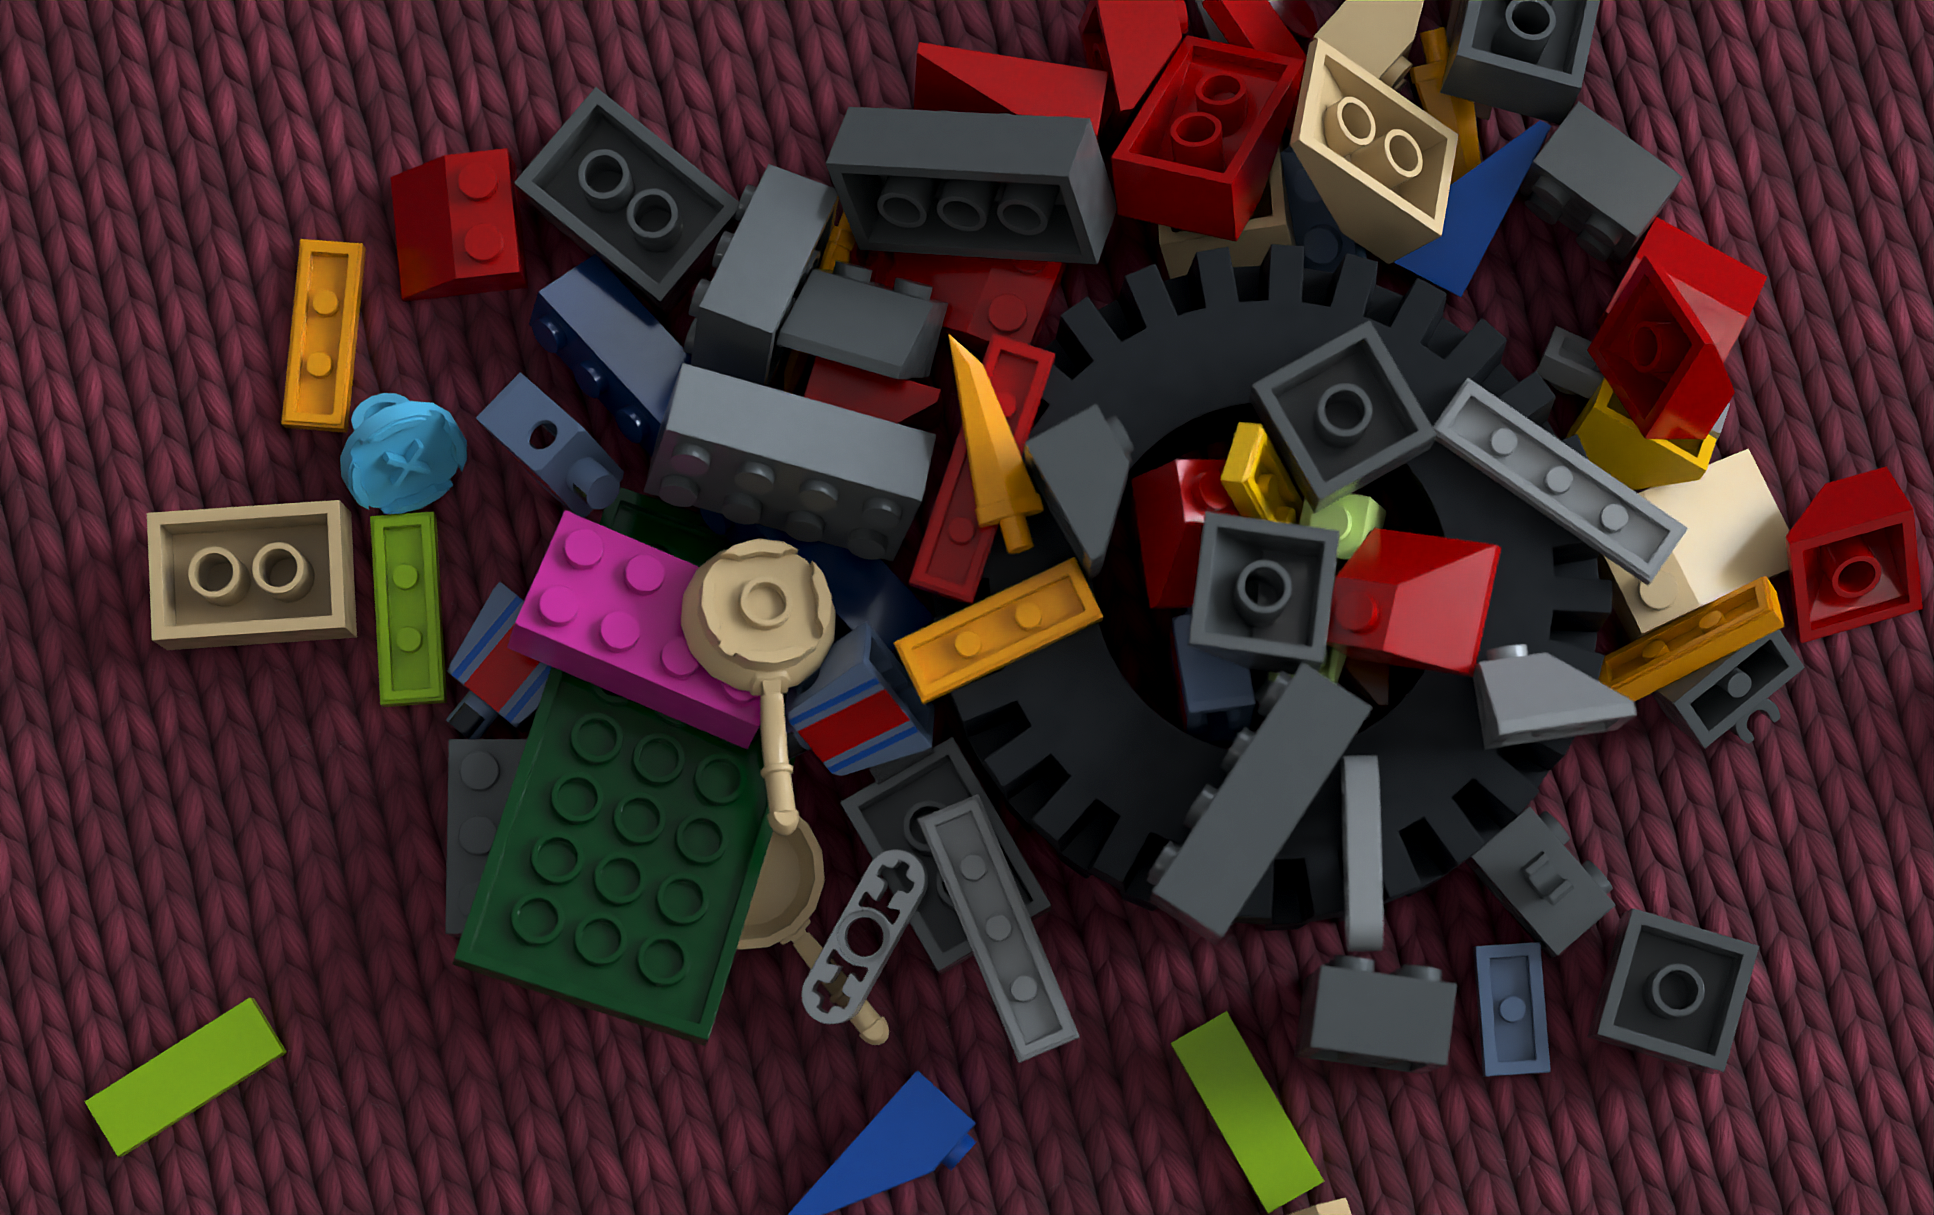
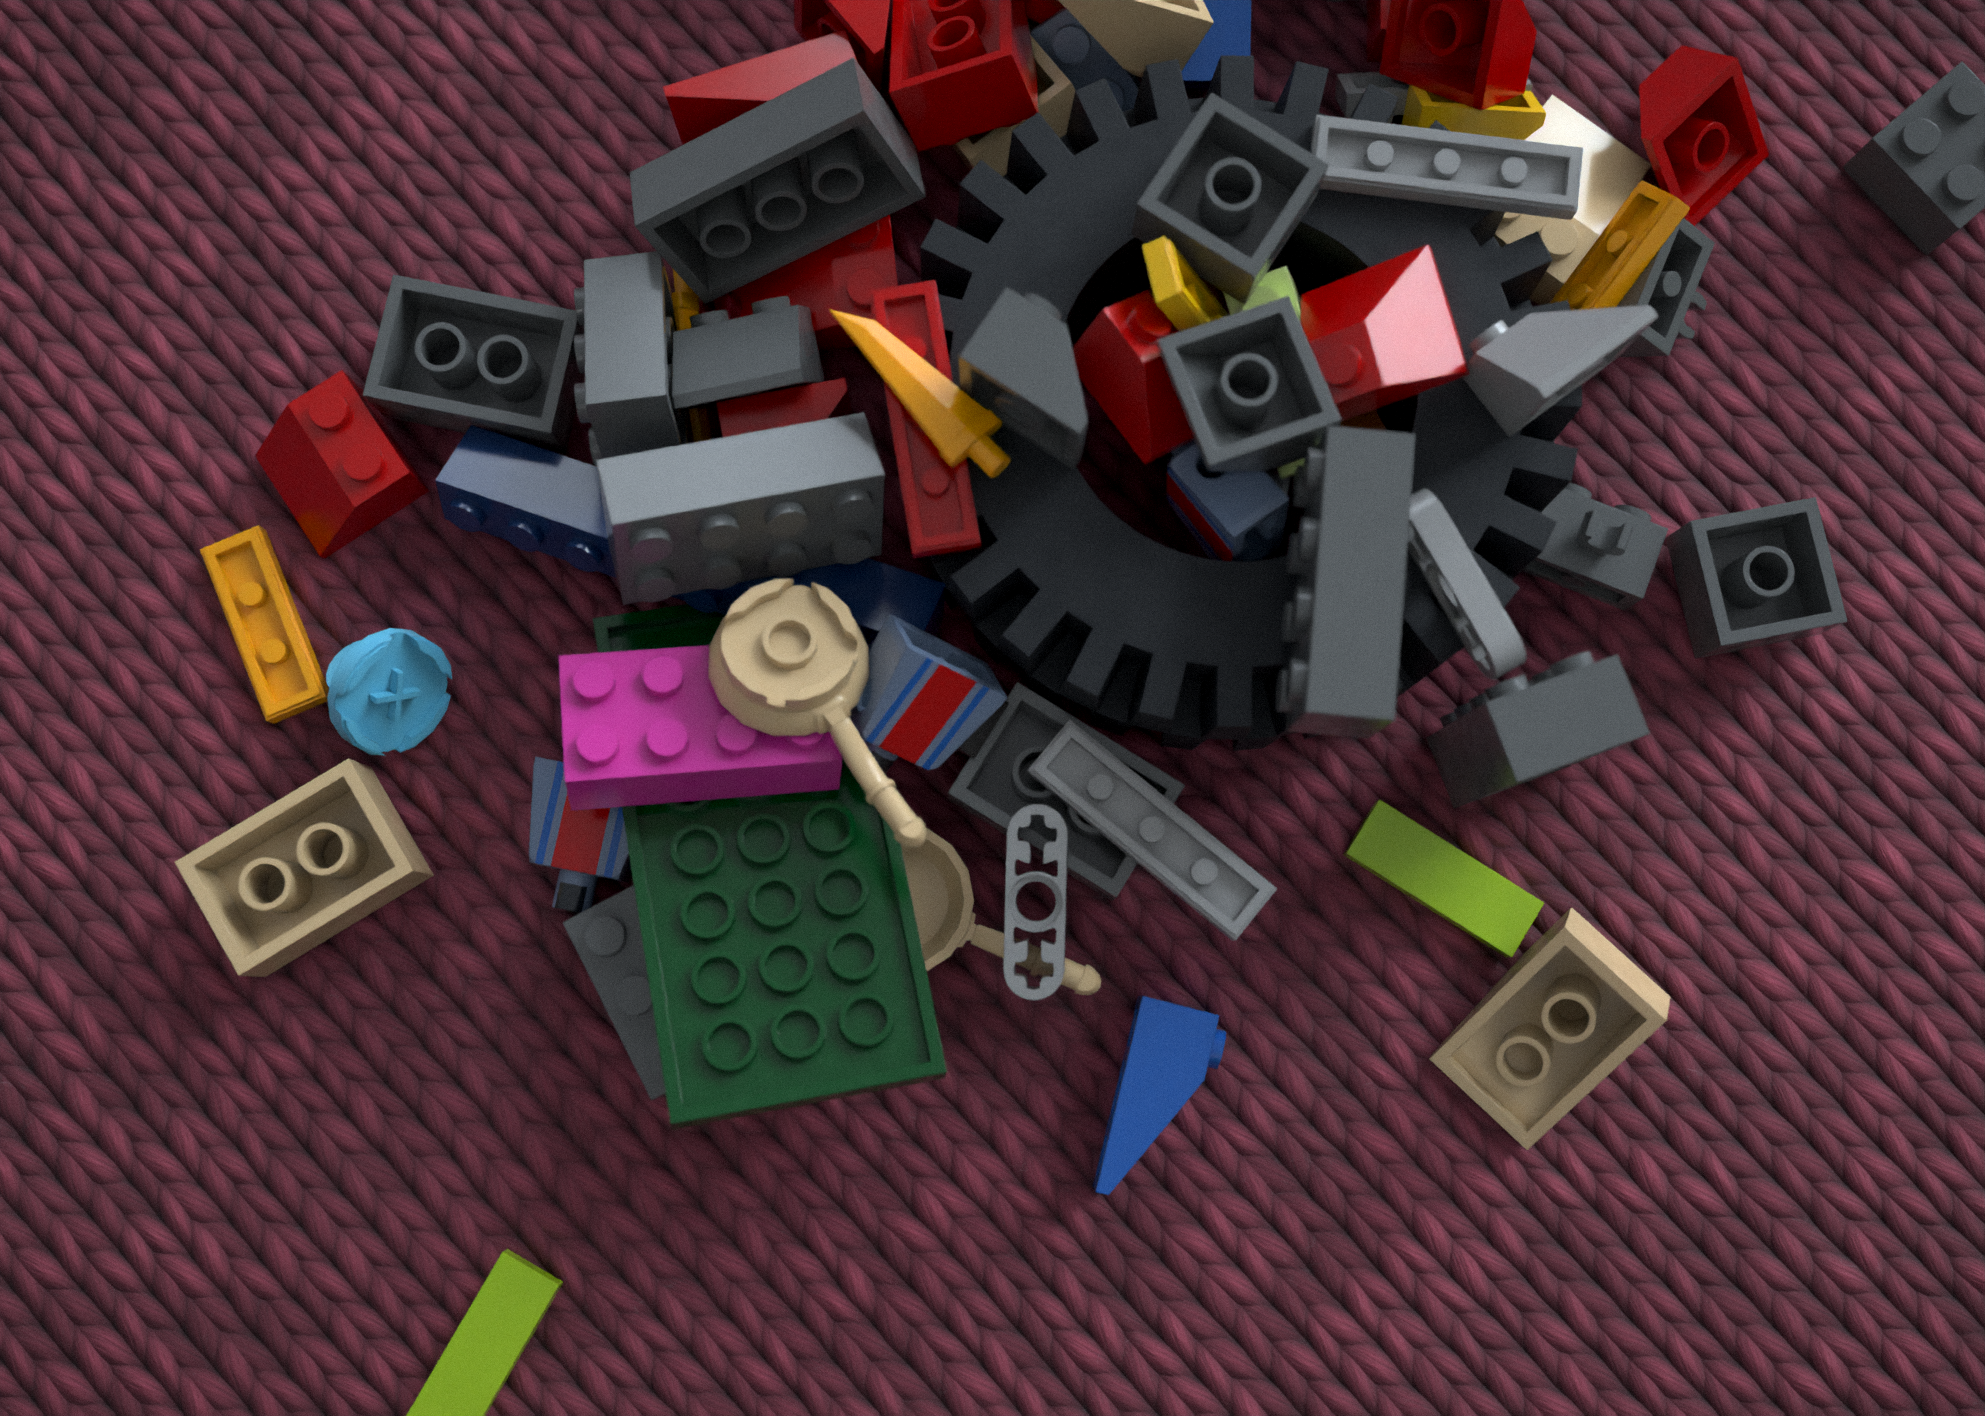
camera: 35 degrees left, 0 degrees up
lime tile [370,512,447,707] -> none
sand blue torso [476,372,624,517] -> none
light orange tile [894,557,1103,705] -> none
sand blue plate [1473,942,1551,1077] -> none

